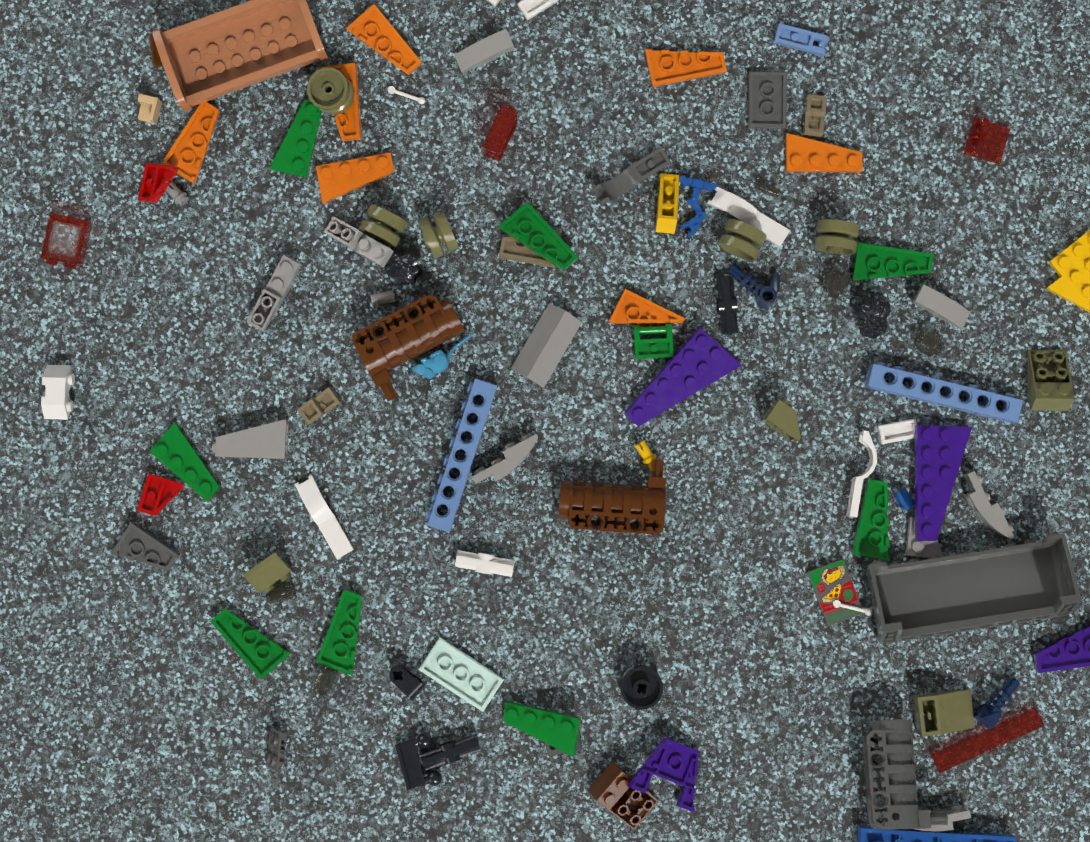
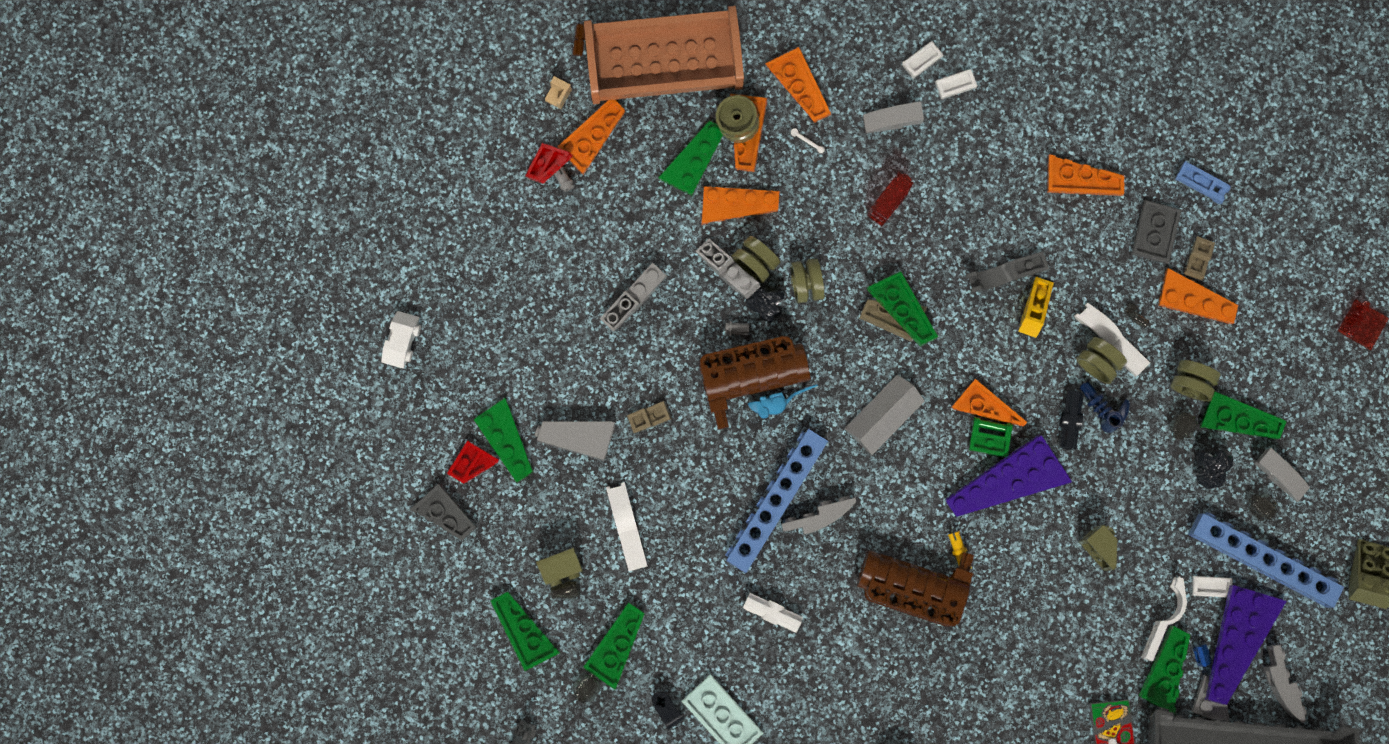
camera: 20 degrees right, 5 degrees down
clear red window [40,213,92,270] -> none
blue piece [679,176,718,238] -> none

